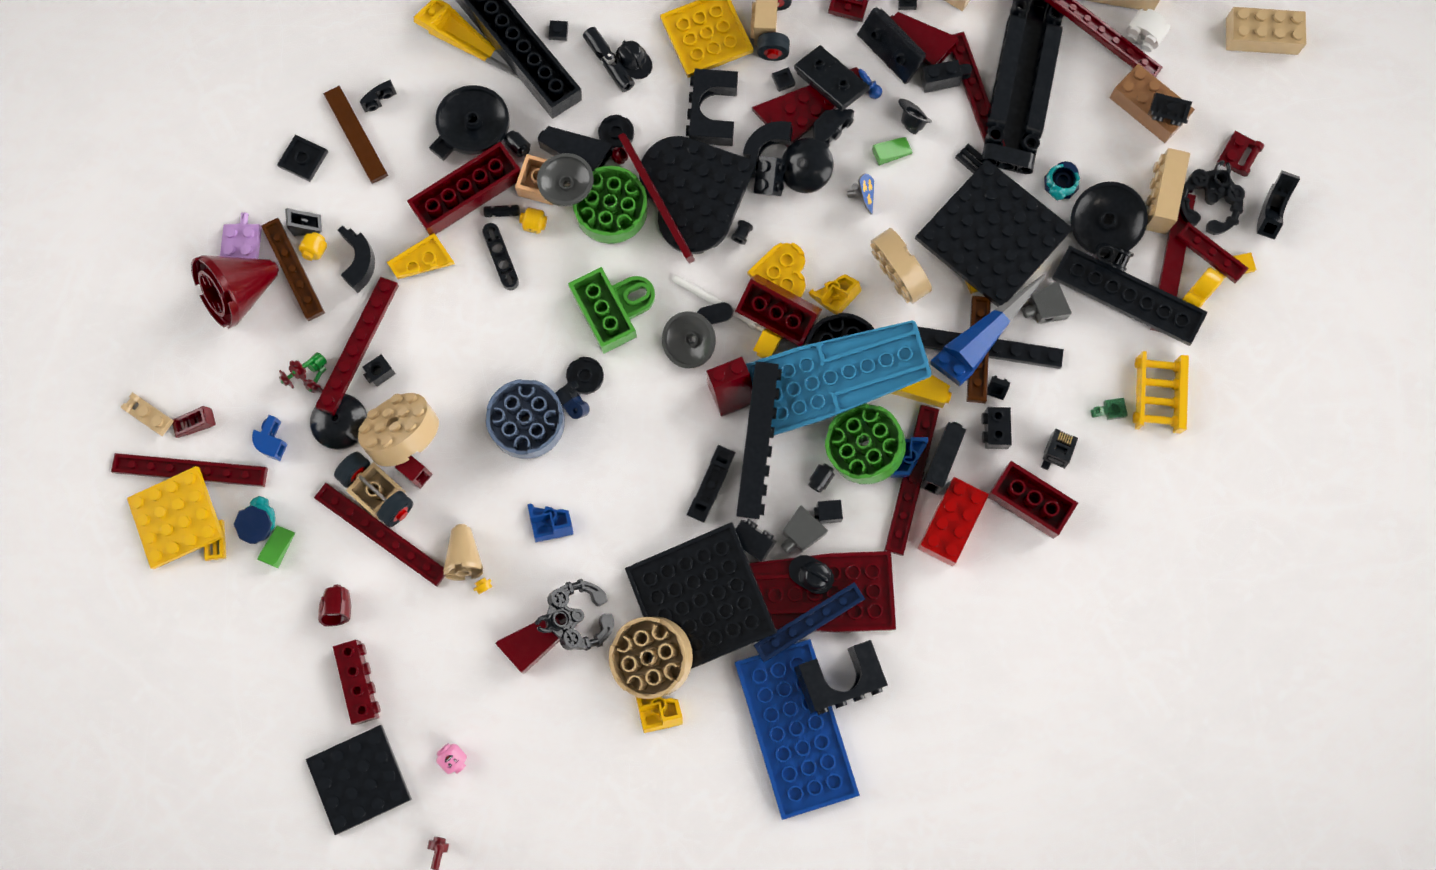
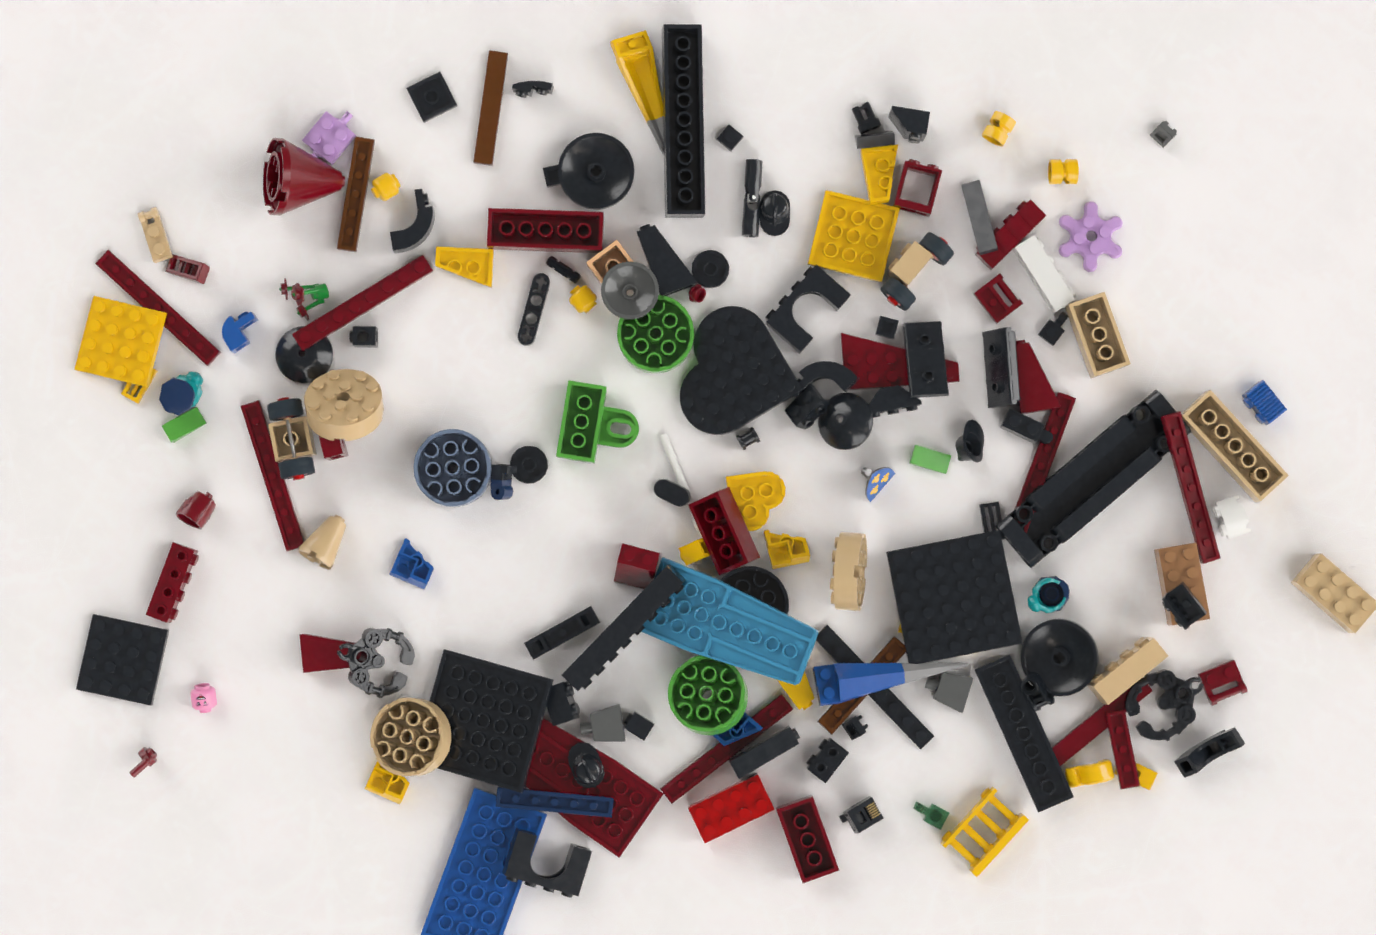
camera: 35 degrees right, 10 degrees up
black slope [285,208,322,236] -> none
yellow plate [473,577,492,594] -> none
black brick [504,130,531,157] -> none
dark red tile [618,133,695,264] -> none
dark grey dish [662,311,716,368] -> none
black brick [808,463,835,493] -> none
blue bar [858,69,882,99] -> none

